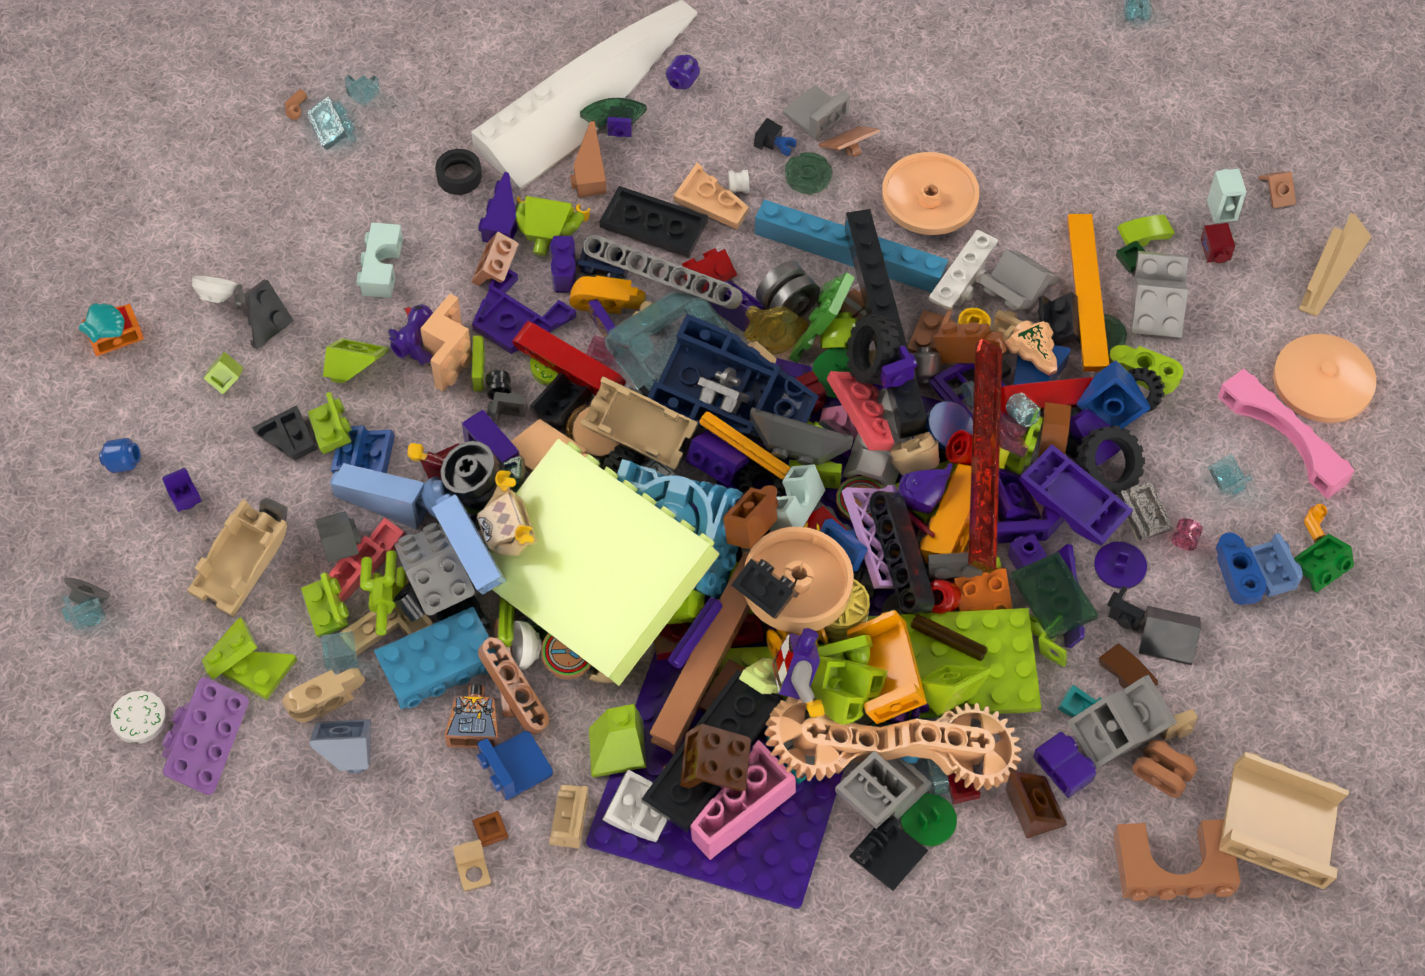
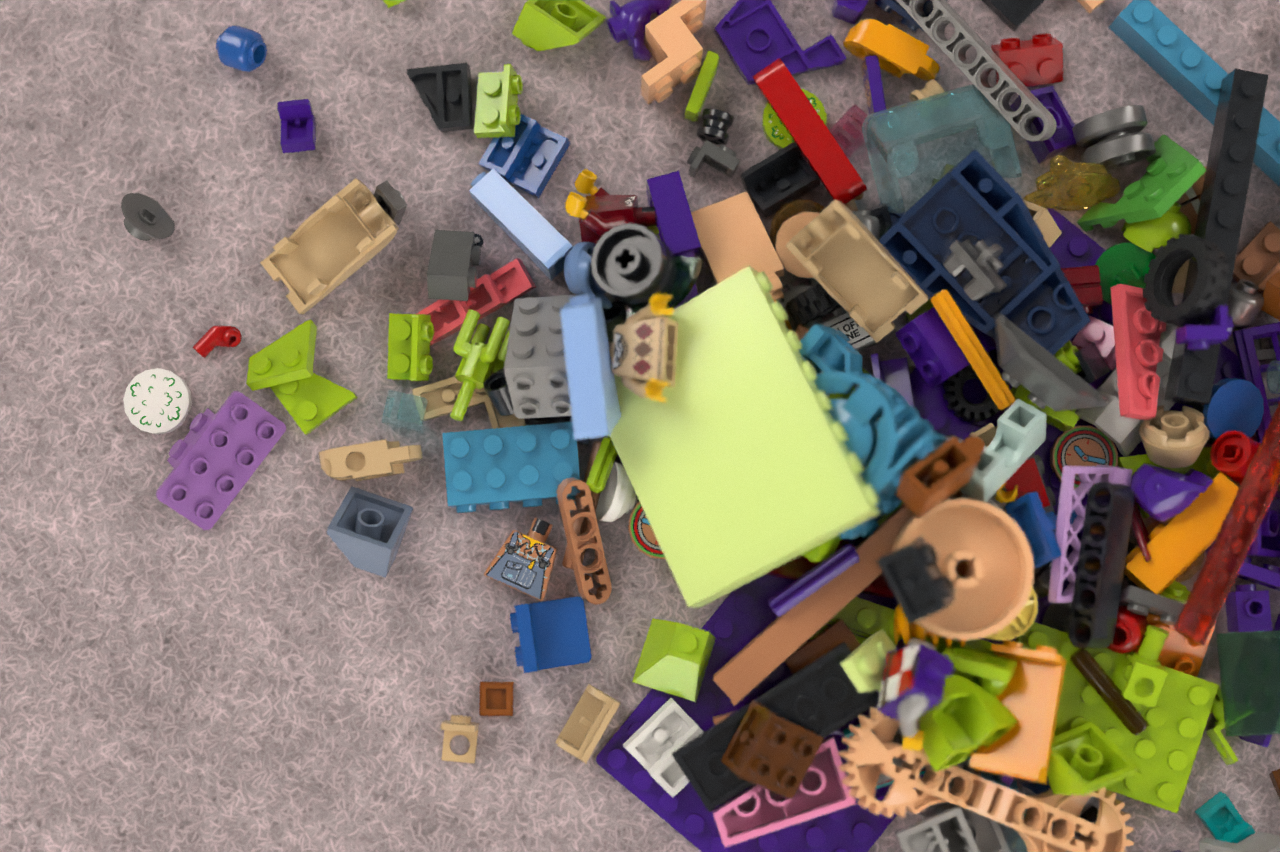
camera: 20 degrees right, 25 degrees up
clear light blue bracket [61,595,106,630] -> none
none -> red arm [193,325,242,358]
none -> lime bracket [1122,625,1169,707]

